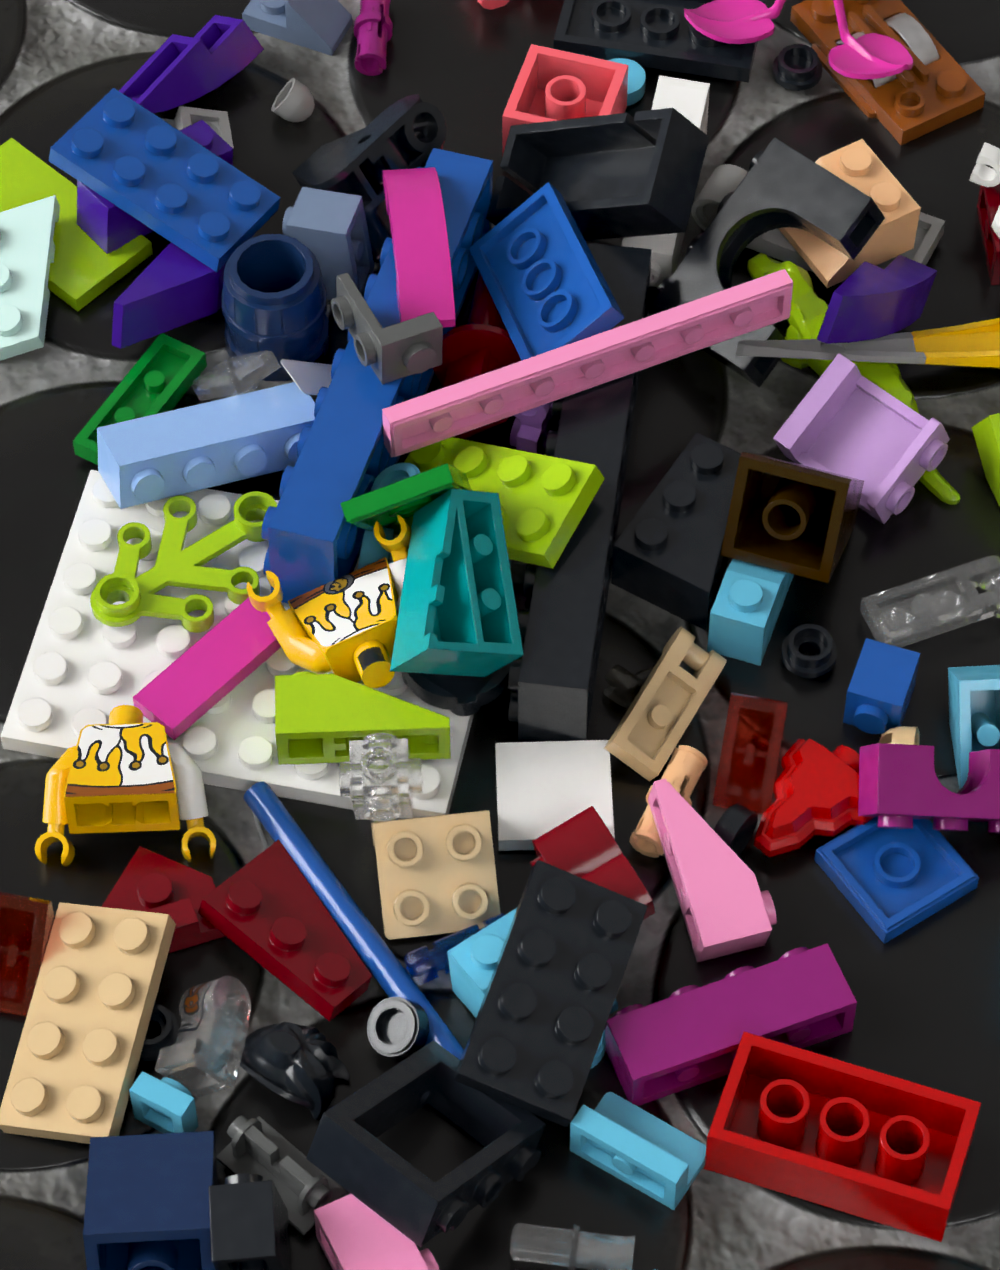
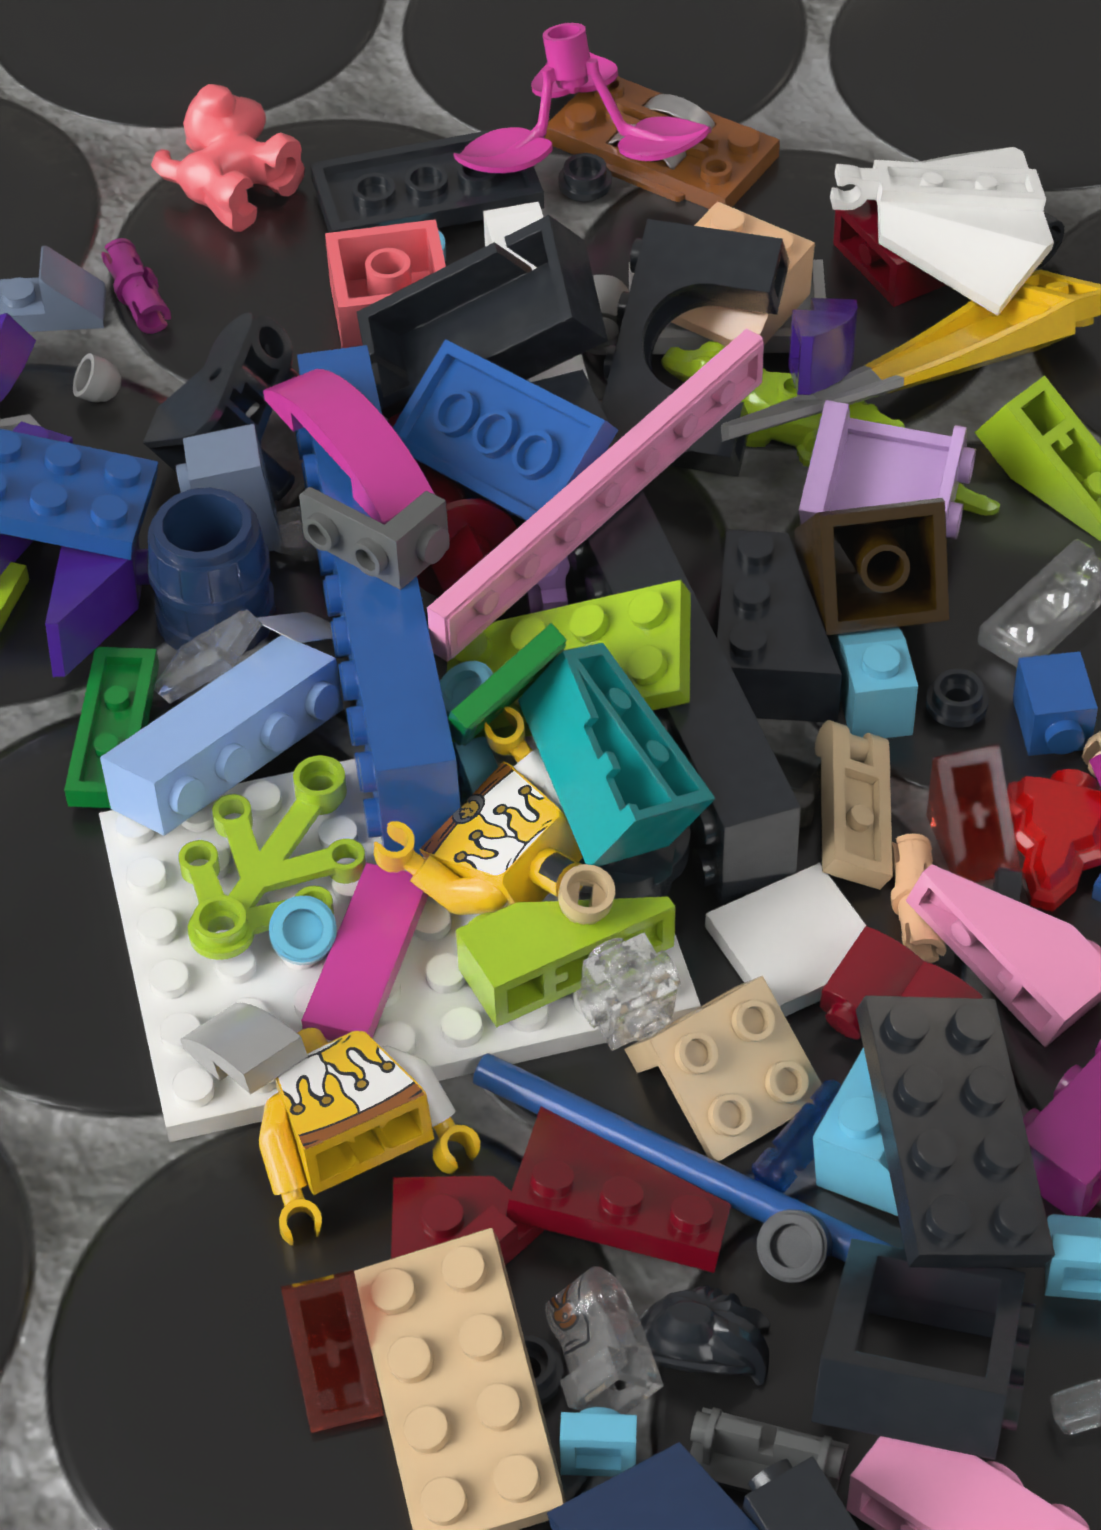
camera: 25 degrees left, 5 degrees down
none -> light grey slope [180,1003,308,1095]
none -> medium azure tile [269,896,337,965]
none -> tan hinge [558,864,615,925]

